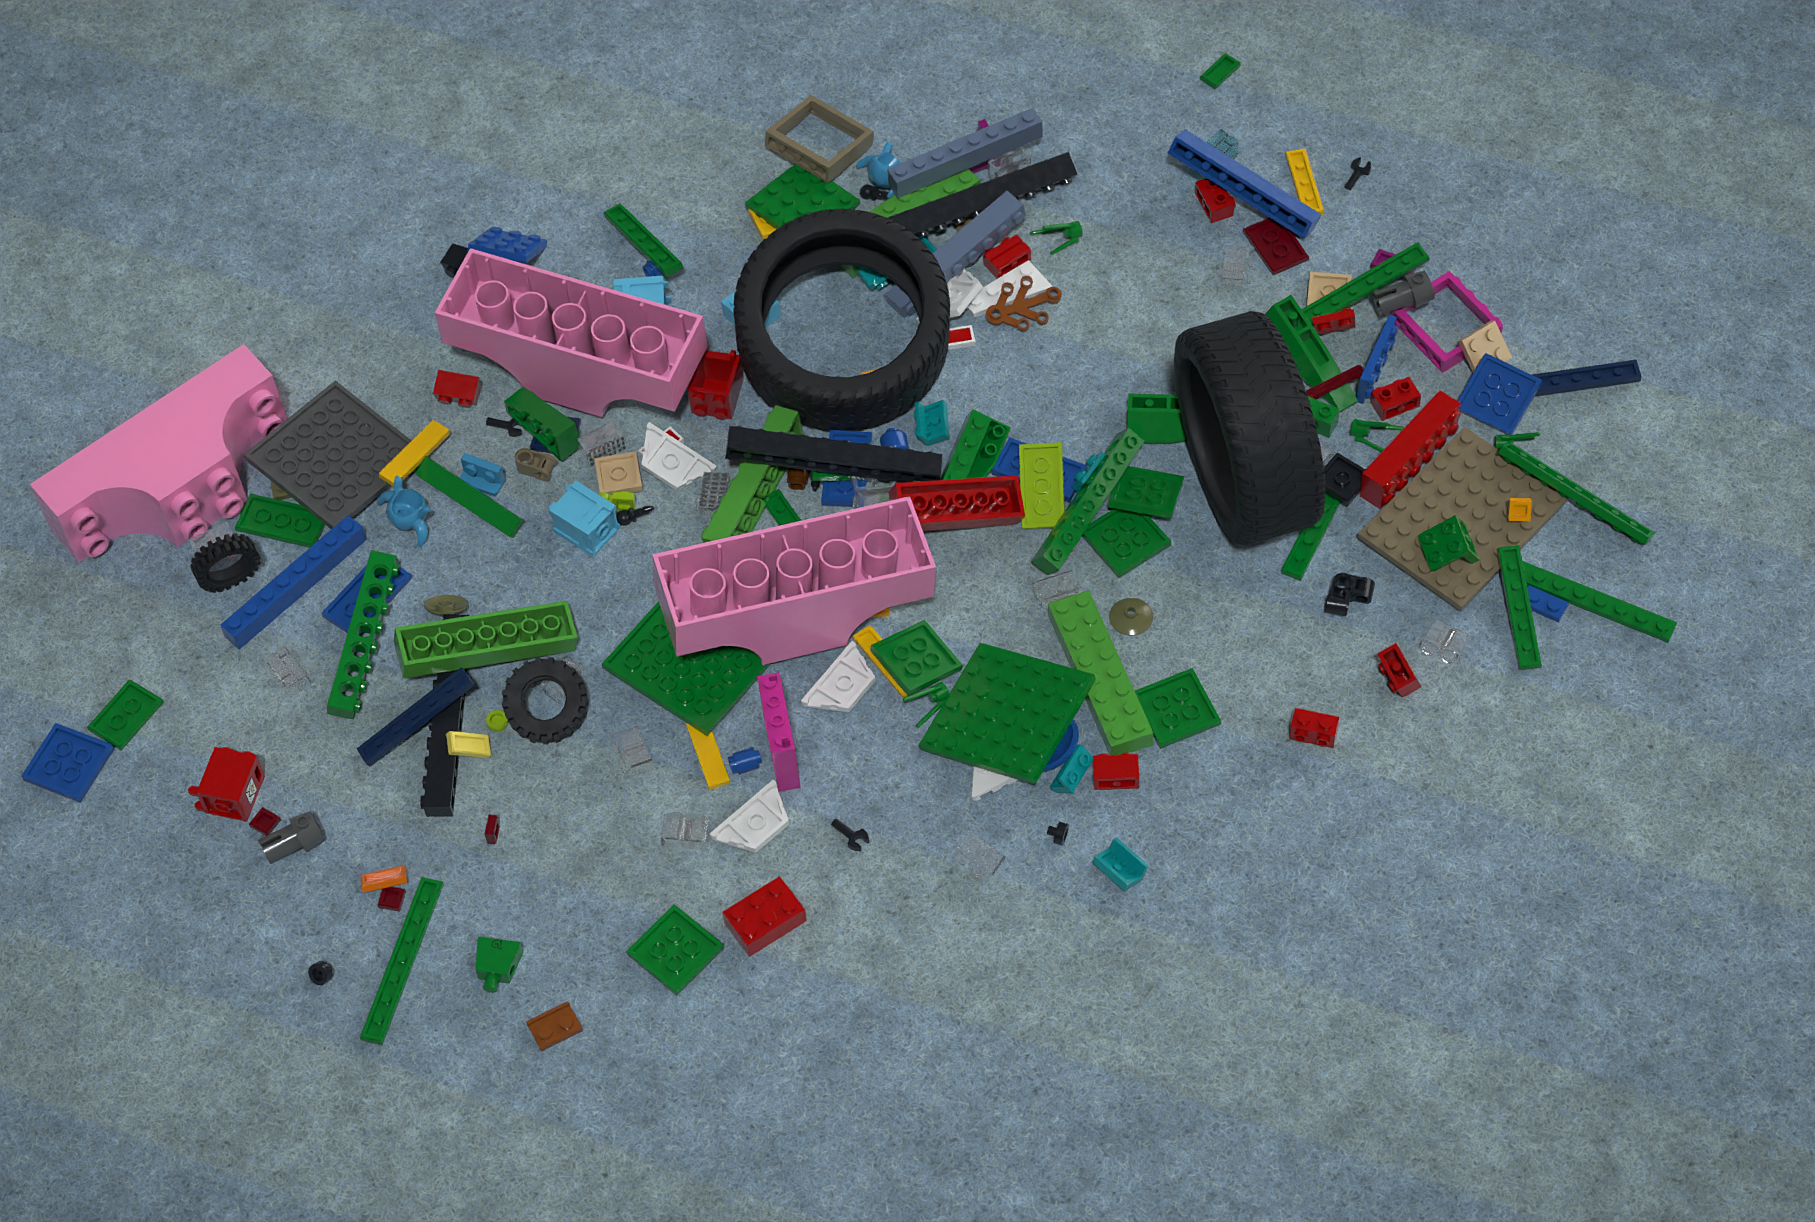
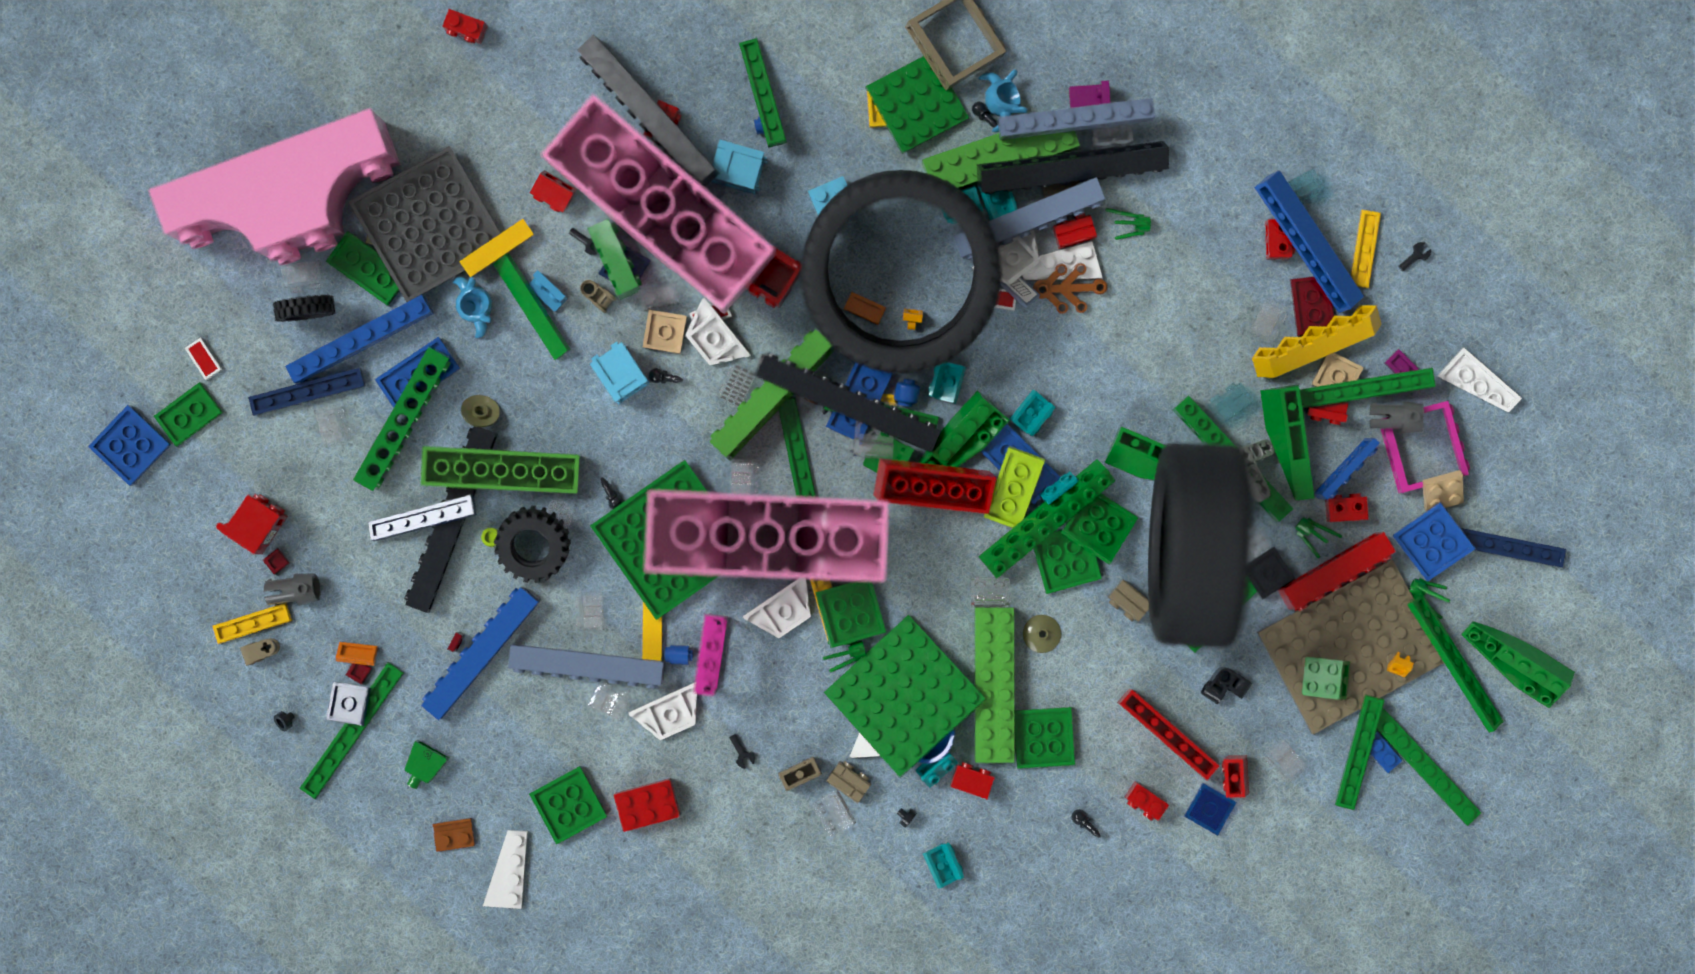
camera: 15 degrees right, 30 degrees up
light yellow tile [446,731,491,758] -> none
blue plate [468,227,547,263] -> none
lime plate [599,491,637,510] -> none
green tile [1200,53,1241,90] -> none
dark red axle [1306,365,1364,399] -> none
none -> red tile [185,338,223,380]
none -> yellow tile [212,603,292,644]
none -> dark tan piece [240,638,280,666]
none -> dark blue plate [248,368,366,416]
none -> tile [326,682,371,726]
none -> blue brick [421,587,540,721]
none -> red brick [442,9,488,44]
none -> white wing [483,830,528,909]
none -> sand blue brick [508,644,665,688]
none -> black bar [600,477,624,509]
none -> dark tan brick [778,756,822,791]
none -> dark tan brick [826,761,871,803]
none -> tile [1001,277,1040,309]
none -> teal bracket [1009,390,1056,436]
none -> black bar [1071,809,1101,838]
none -> dark tan brick [1107,579,1149,622]
none -> red brick [1117,688,1219,780]
none -> clear blue tile [1184,783,1237,836]
none -> yellow brick [1252,305,1382,378]
none -> white wing [1437,348,1522,412]
none -> green wedge [1461,621,1575,708]

